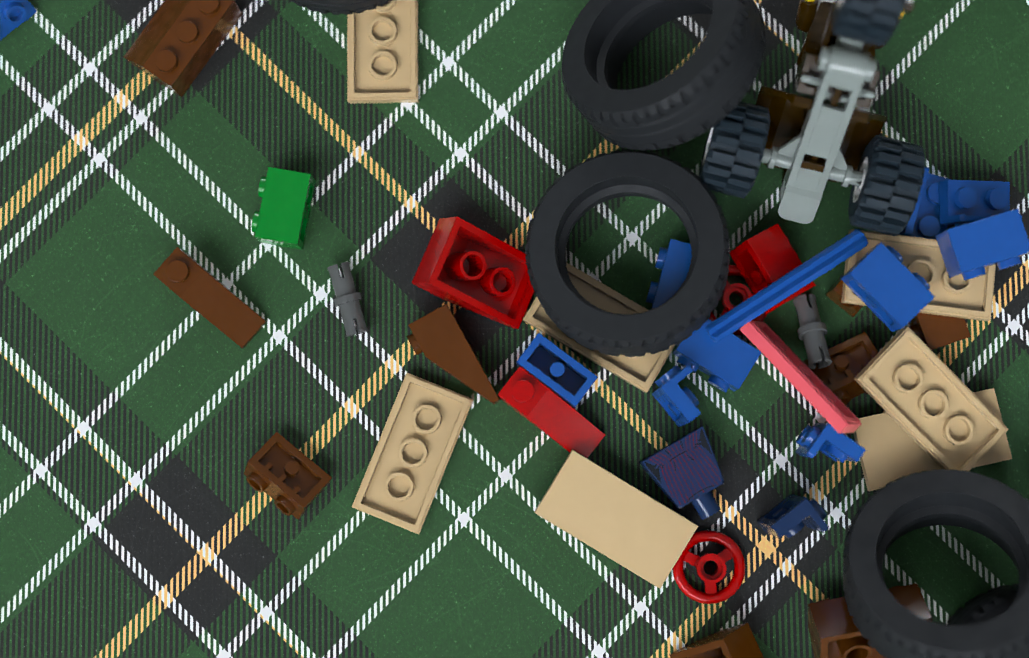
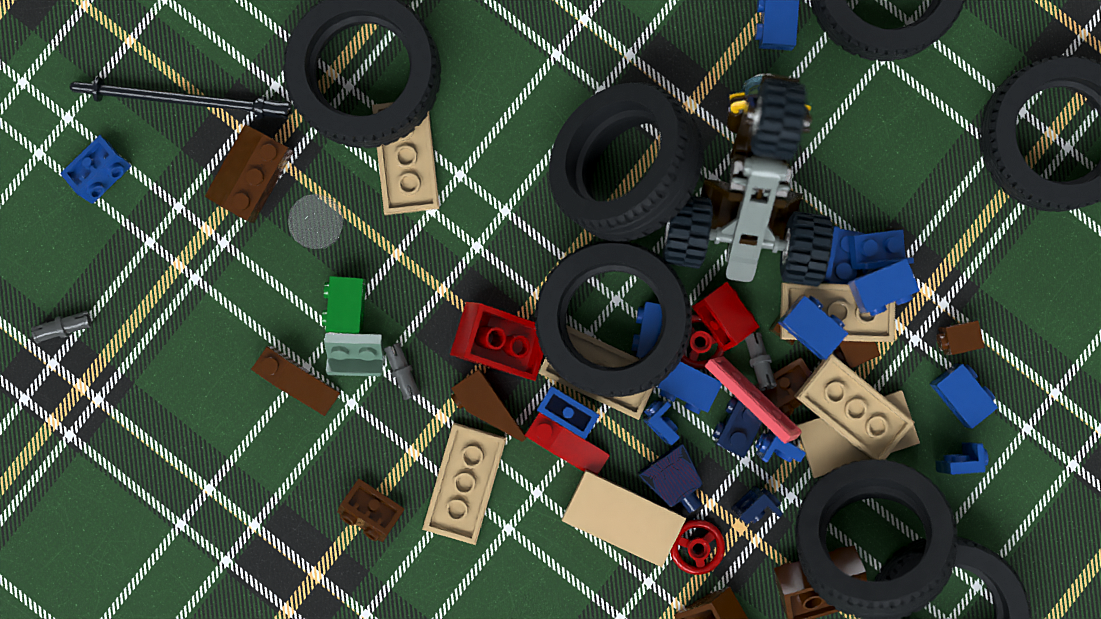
camera: 10 degrees left, 5 degrees up
blue axle [705,229,868,343] -> none
none -> clear tile [288,194,344,250]
none -> sand green bracket [324,333,384,376]
none -> dark blue bracket [712,397,762,458]

